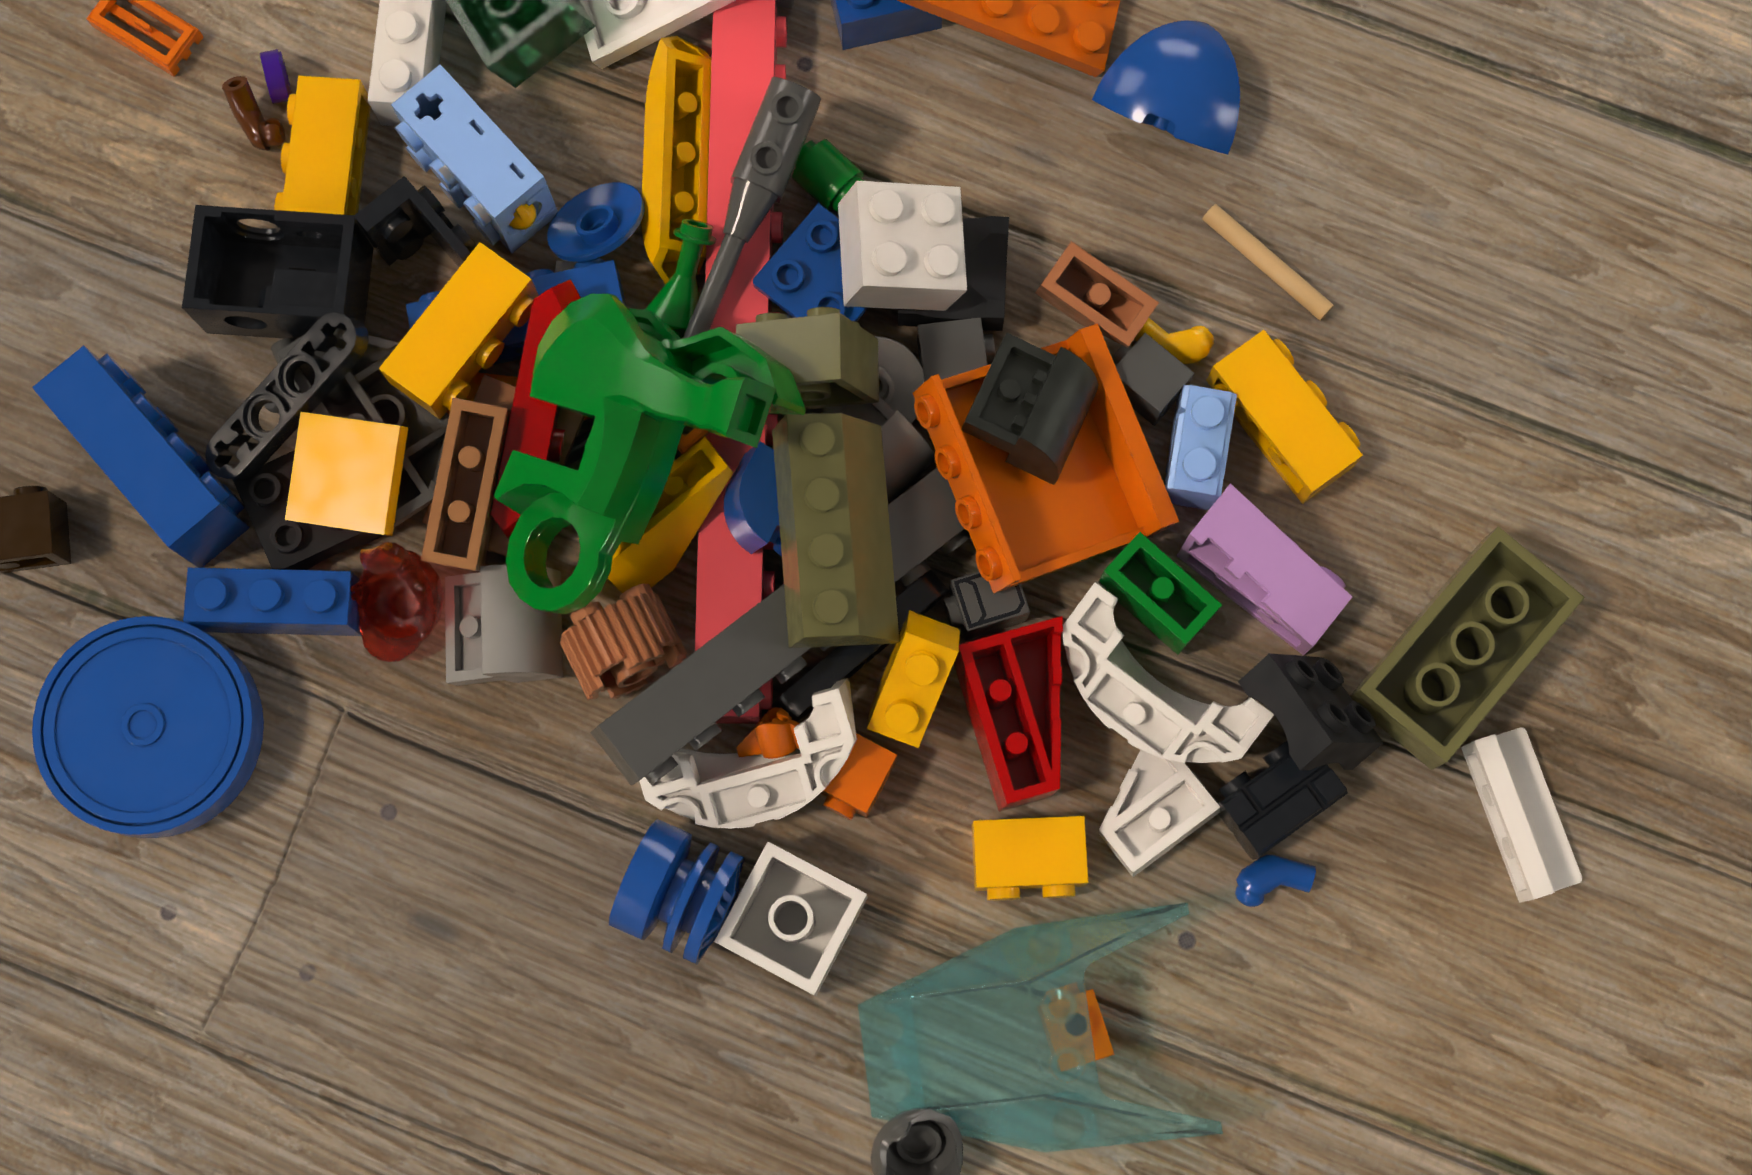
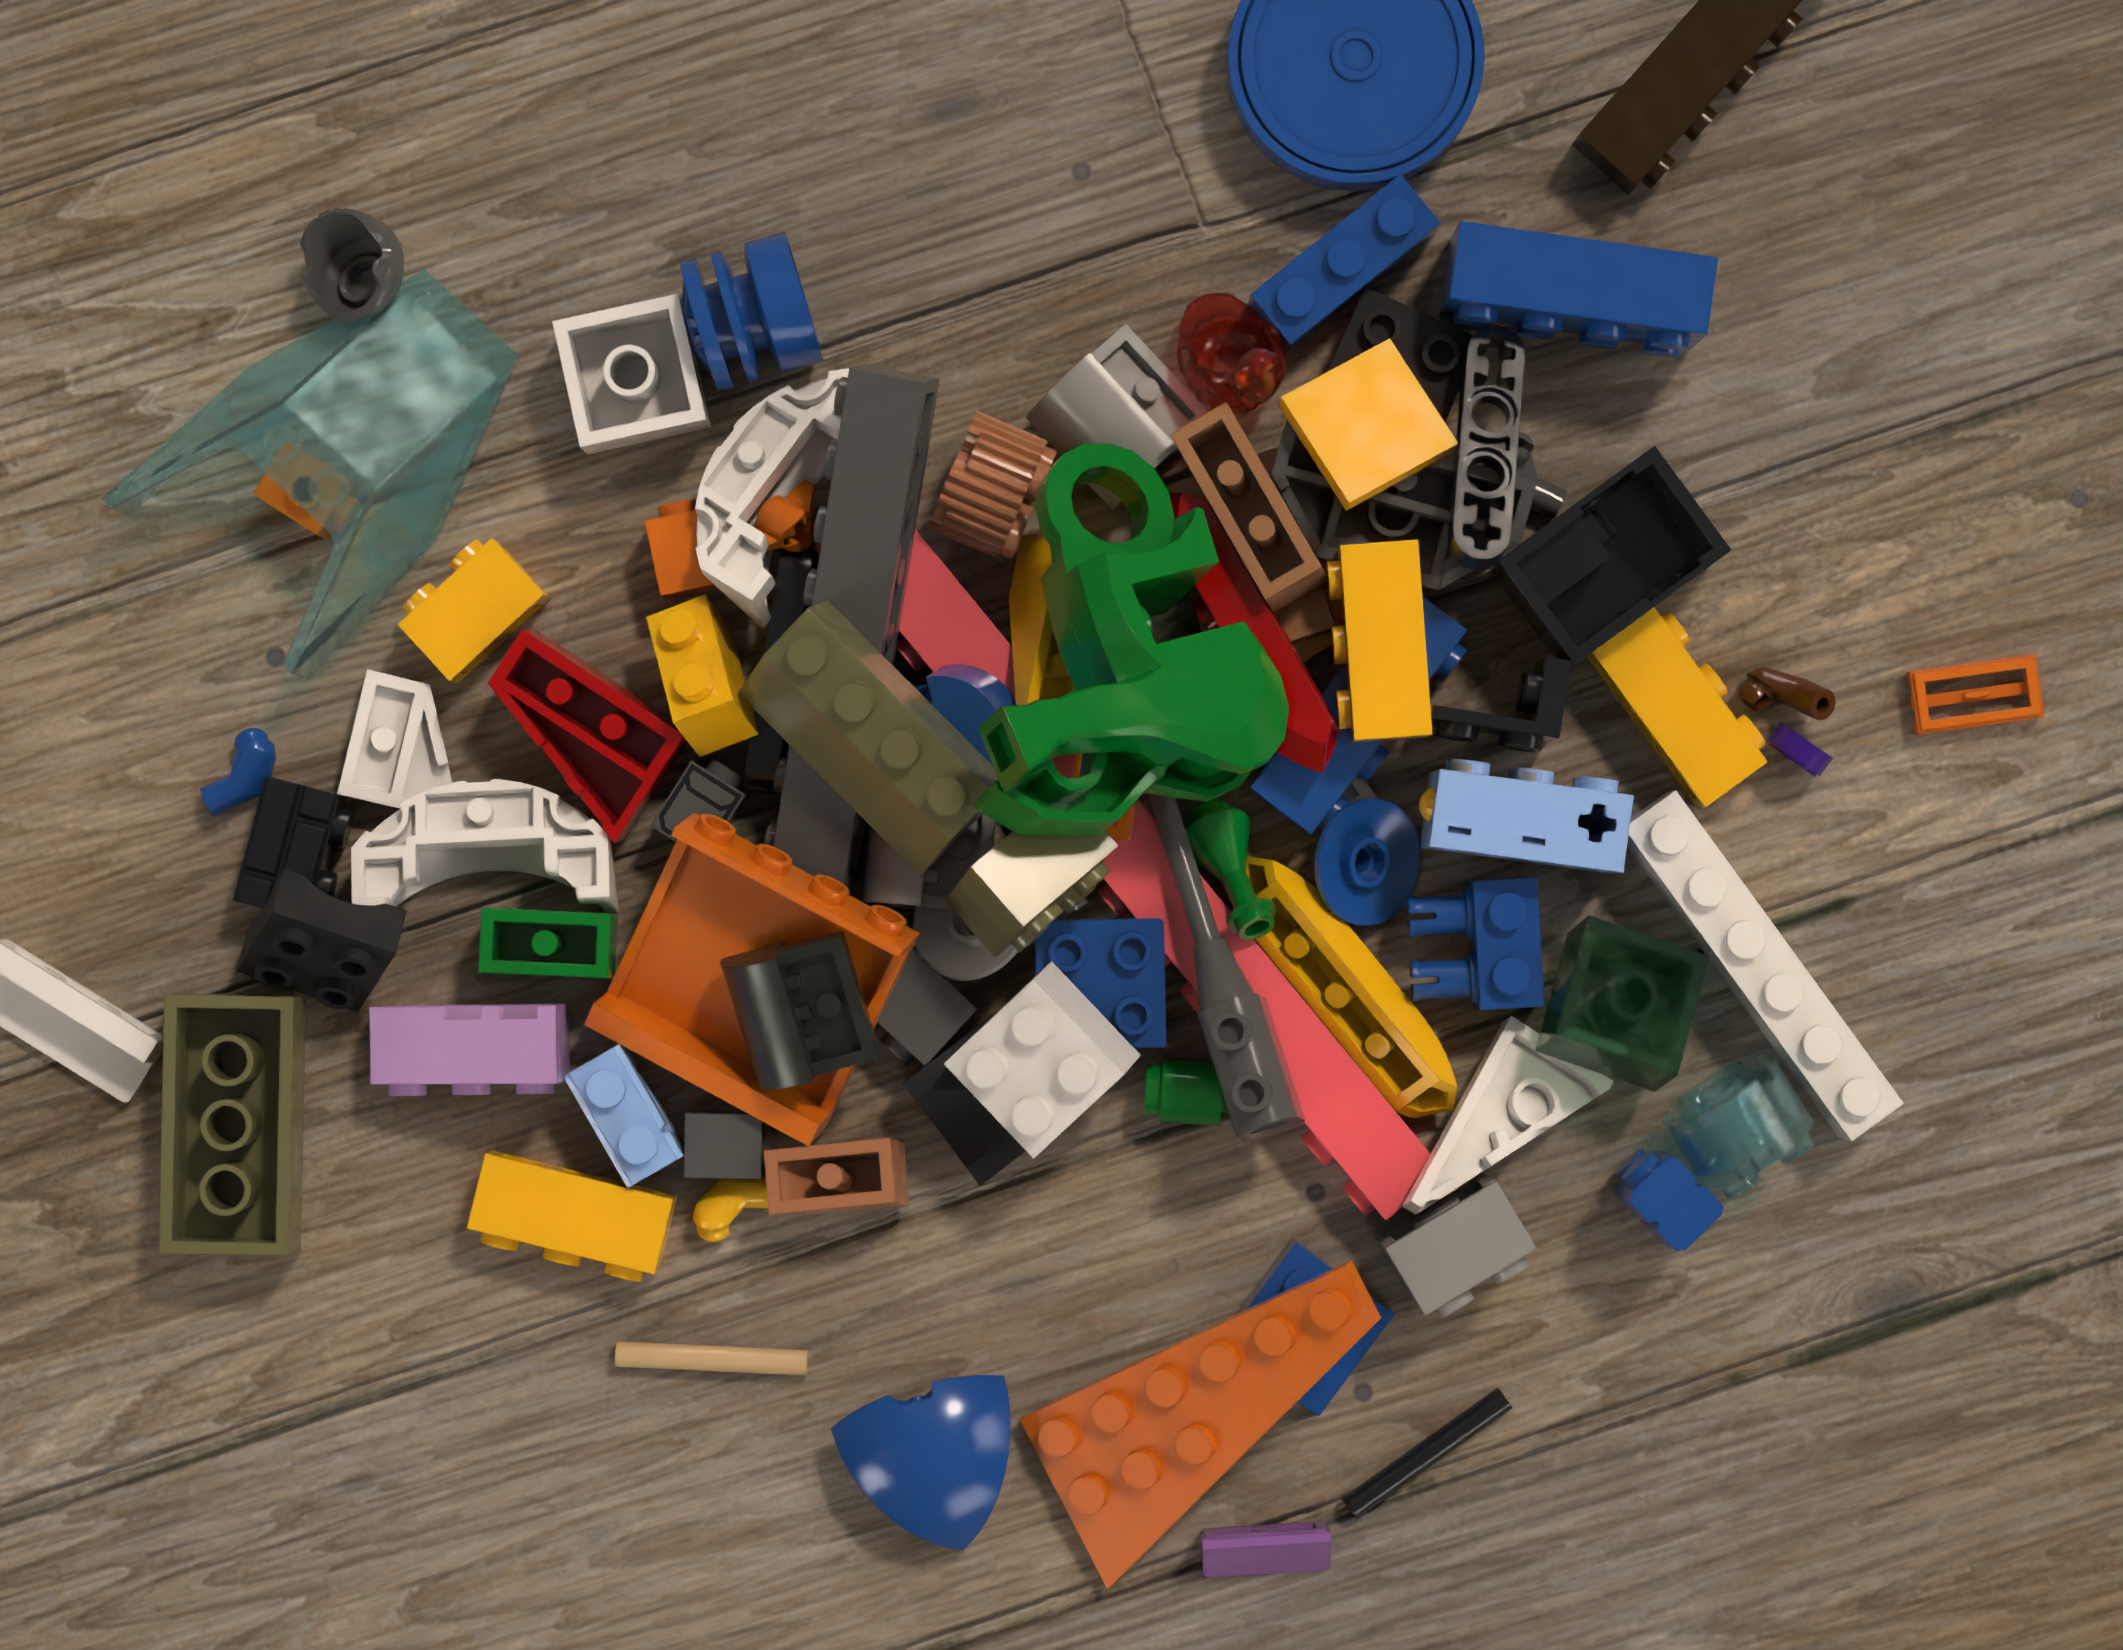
camera: 135 degrees right, 10 degrees up
none -> blue brick [1406,878,1545,1010]

